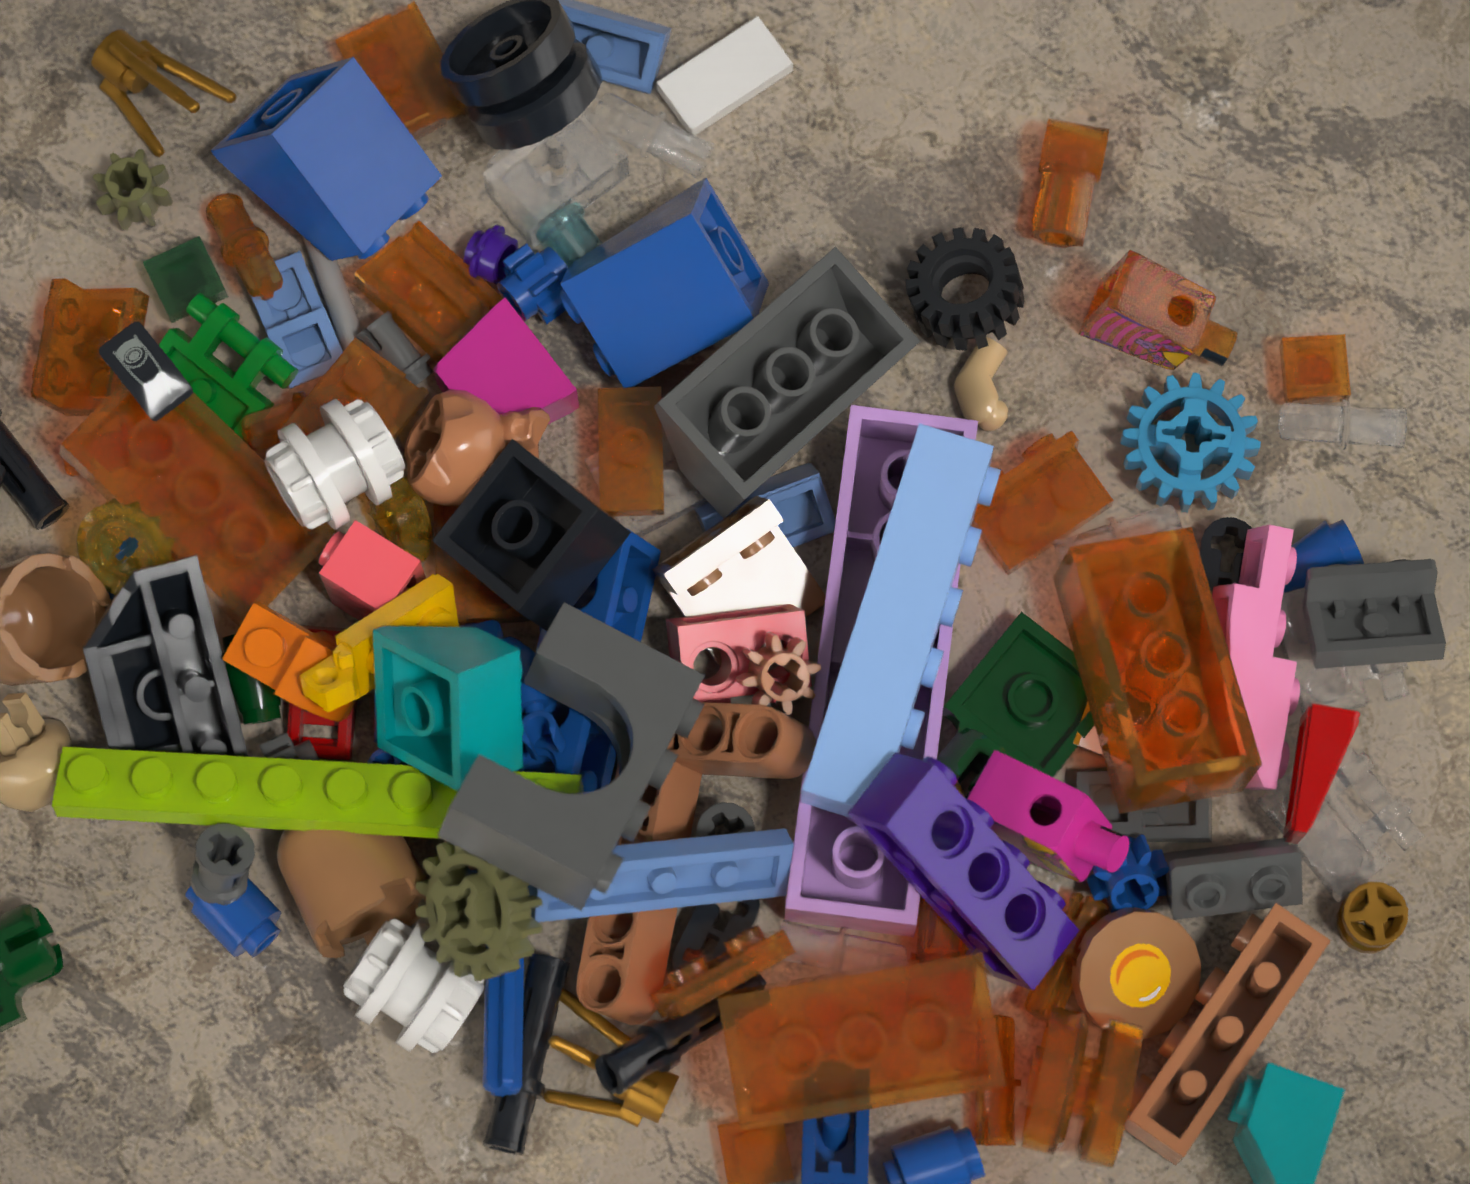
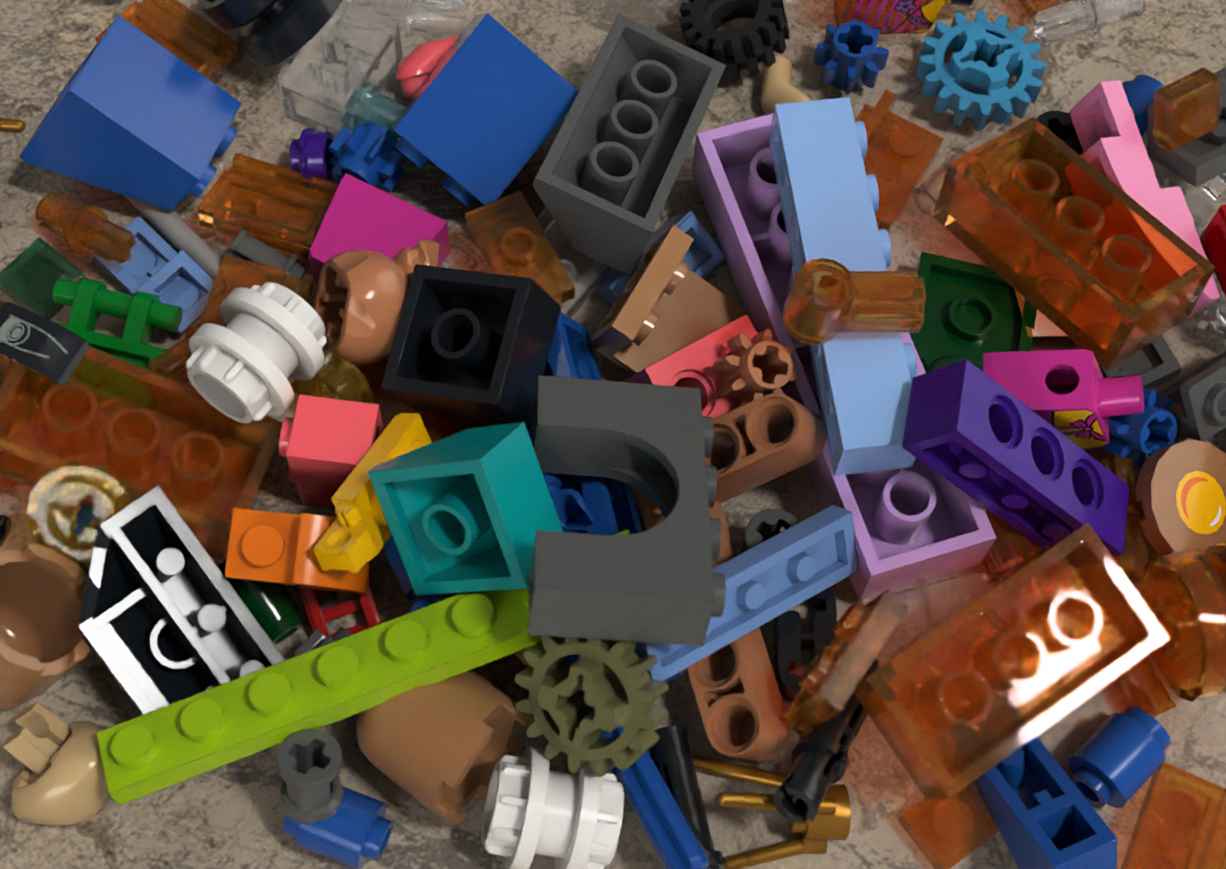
camera: 30 degrees left, 10 degrees down
none -> coral arm [396,35,460,98]
none -> clear orange piece [782,258,926,345]
none -> blue gear [813,19,889,95]
none -> clear orange plate [1154,67,1220,152]

